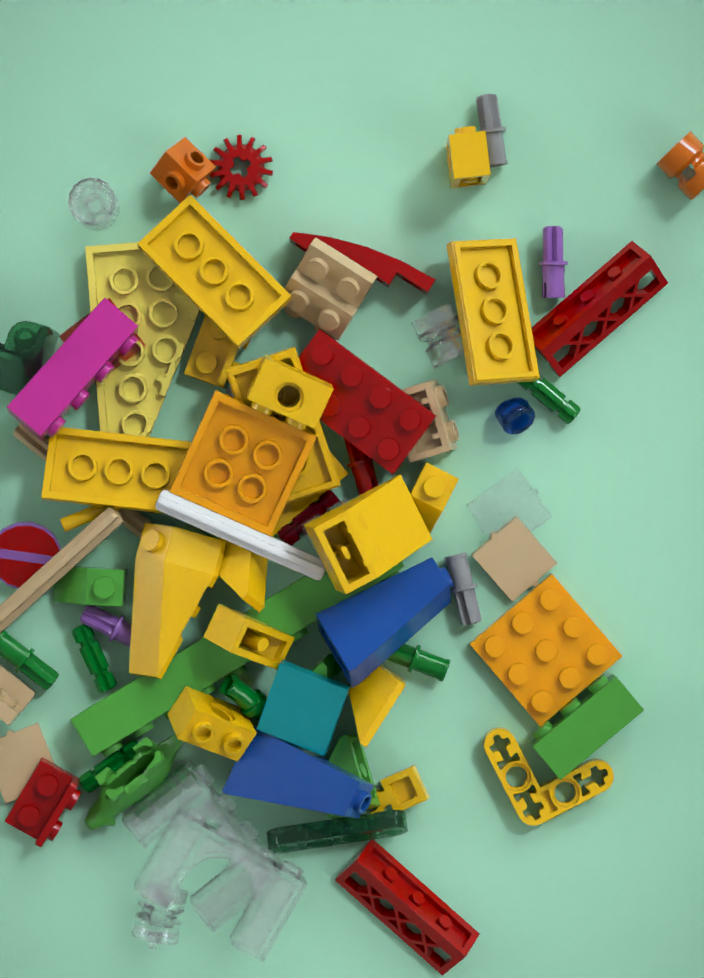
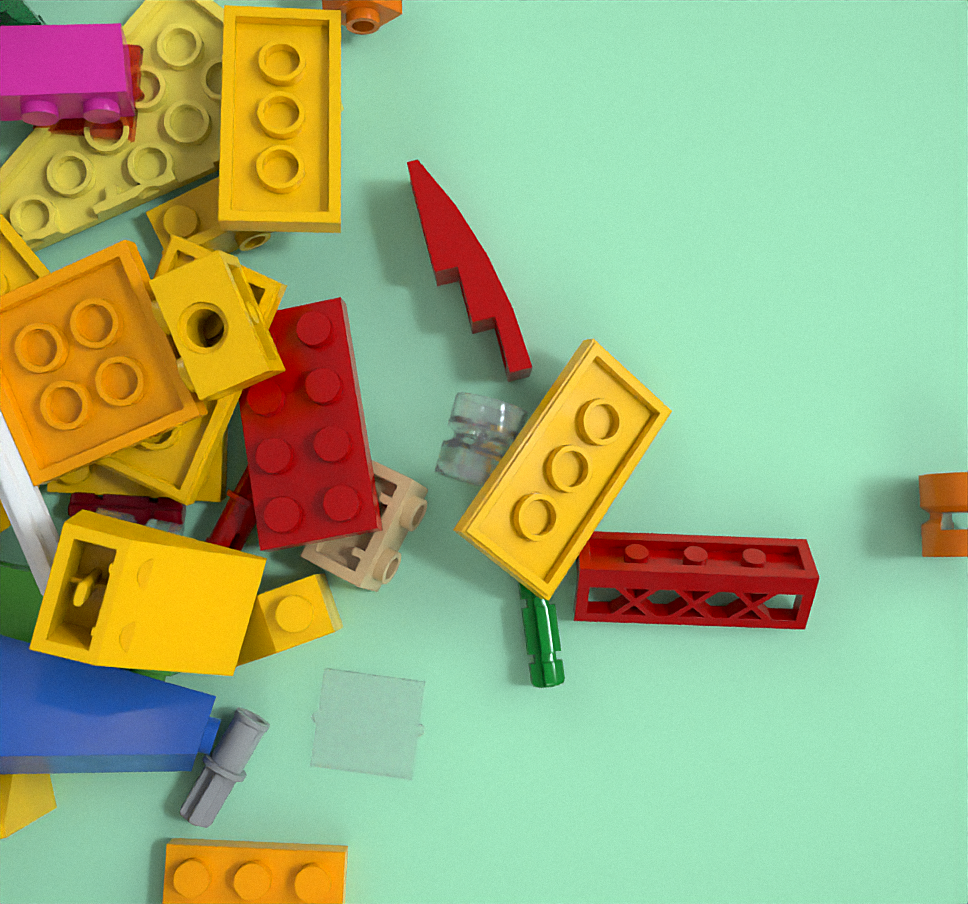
camera: 45 degrees right, 5 degrees down
red gear [209,135,273,200] -> none
tan plate [284,237,378,340] -> none
green axle [387,644,450,682] -> none
yellow brick [445,126,491,189] -> none
tan piece [471,516,557,602] -> none
light grey axle [476,94,508,168] -> none
clear blue tile [495,397,535,434] -> none
medium lavender axle [539,226,568,298] -> none

